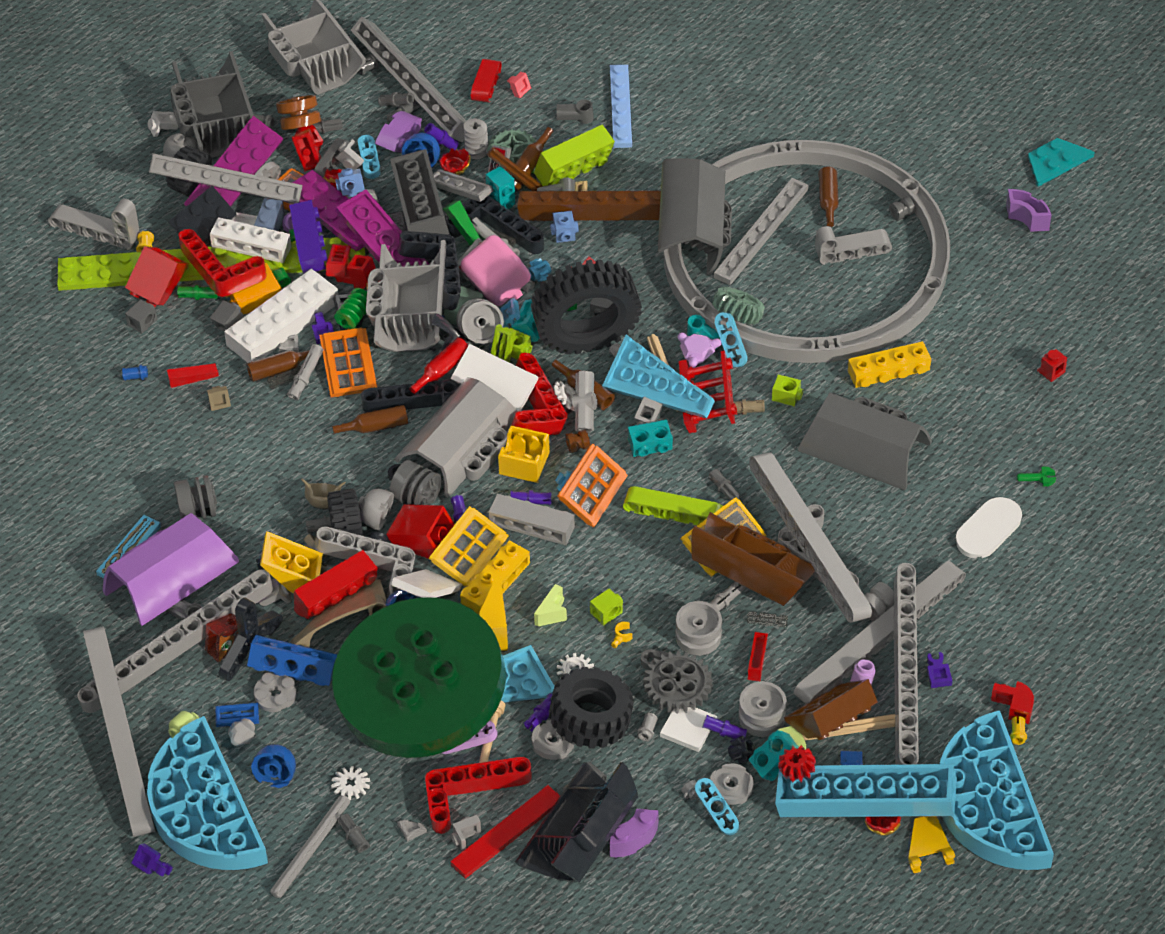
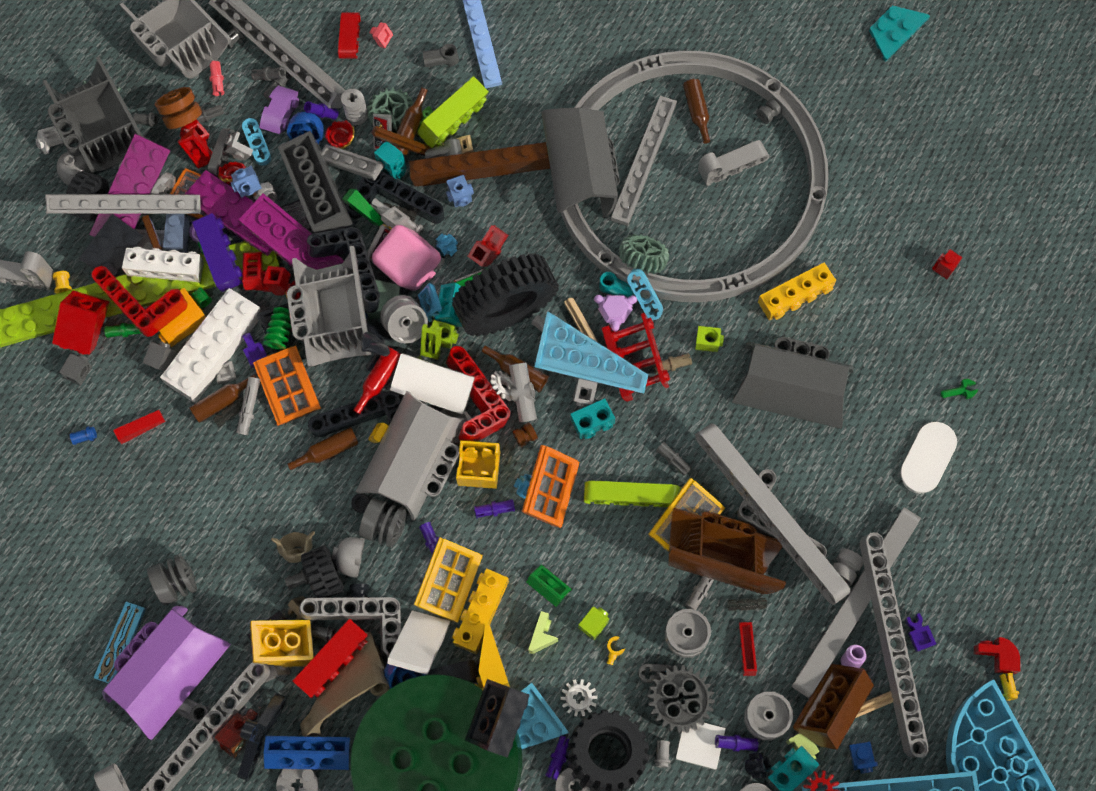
camera: 10 degrees left, 20 degrees up
dark tan tile [207,386,231,411] -> none
red slope [386,505,455,561] -> none
light grey brick [489,494,575,545] -> none
medium lavender brick [1006,189,1051,232] -> none
none -> reddish brown tile [142,215,164,251]
none -> coral axle [209,61,224,96]
none -> yellow tile [368,422,389,443]
none -> light grey tile [381,206,408,228]
none -> black slope [465,679,530,757]
none -> green slope [526,564,571,607]

